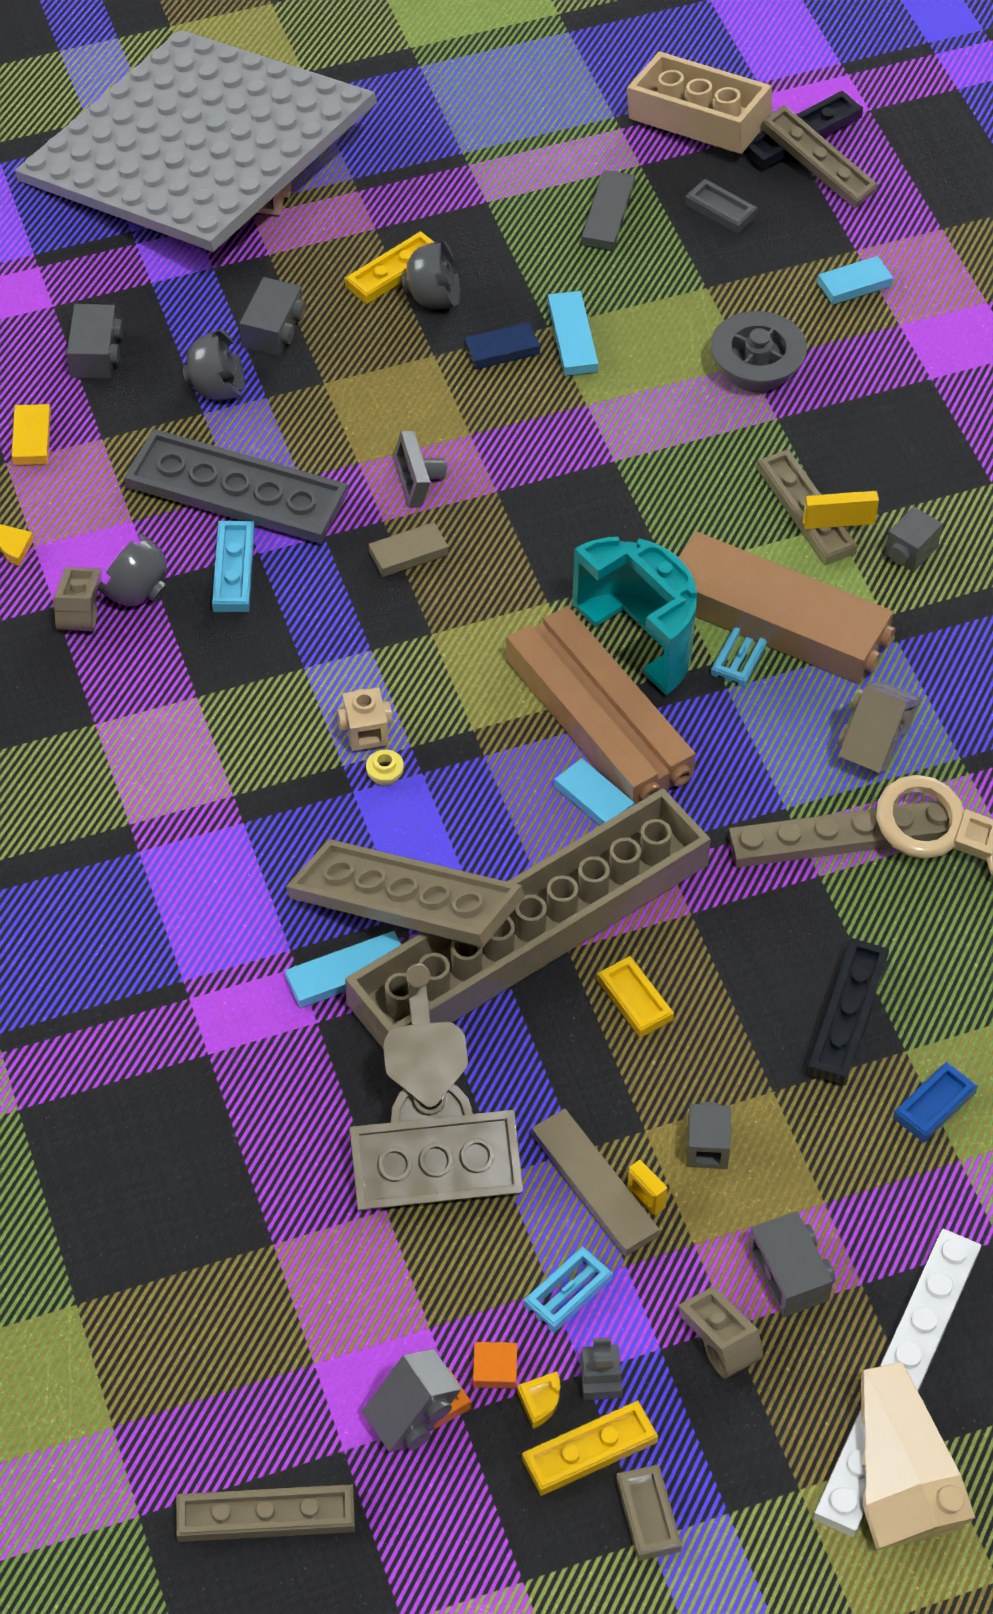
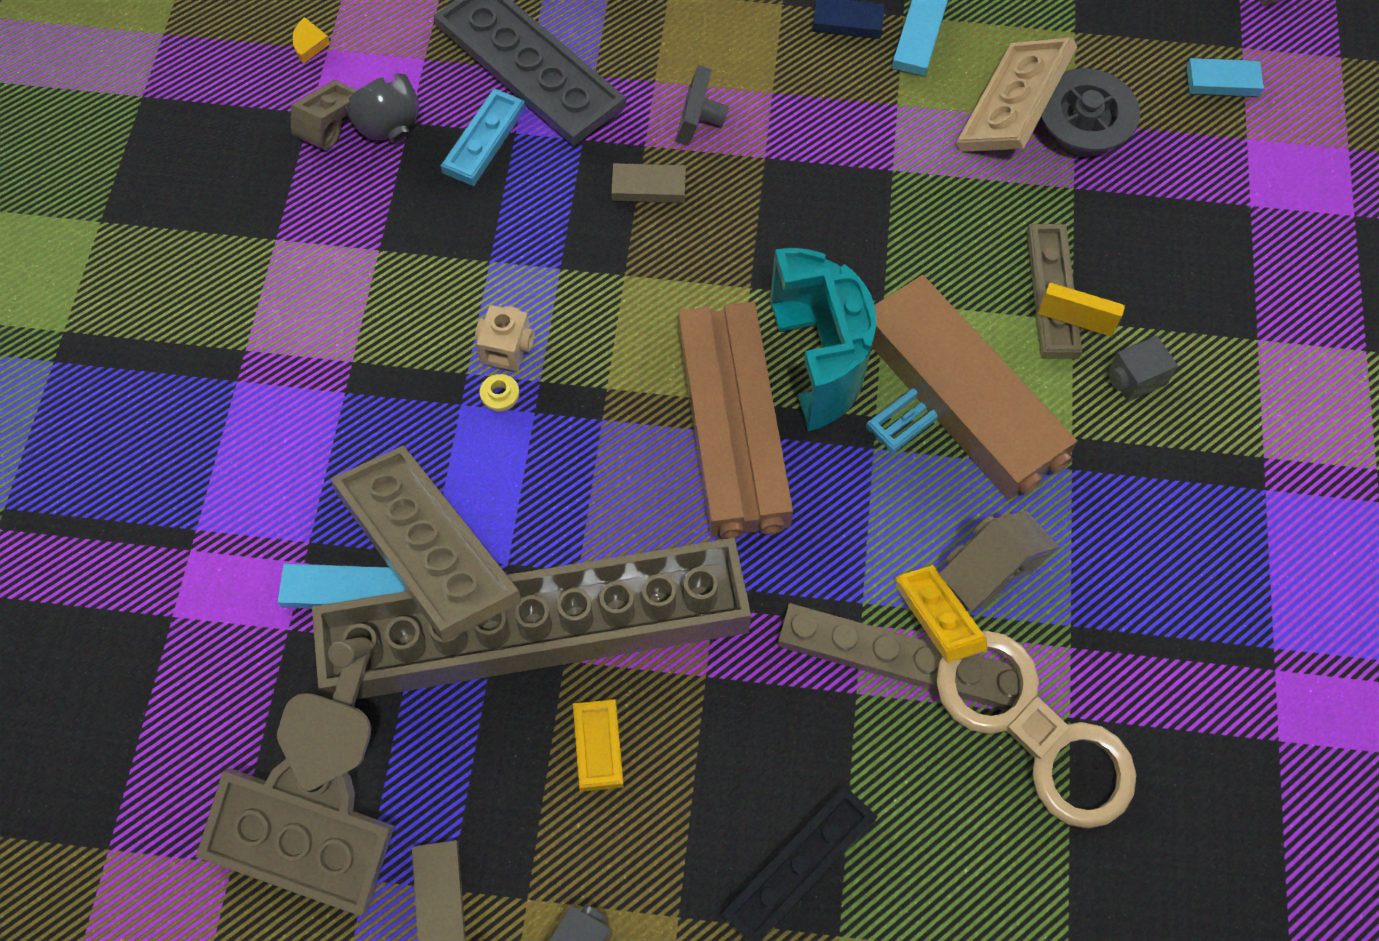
camera: 25 degrees right, 10 degrees up
medium azure tile [554,758,635,825] -> none
none -> yellow tile [895,565,987,663]
none -> tan tile [956,38,1077,152]

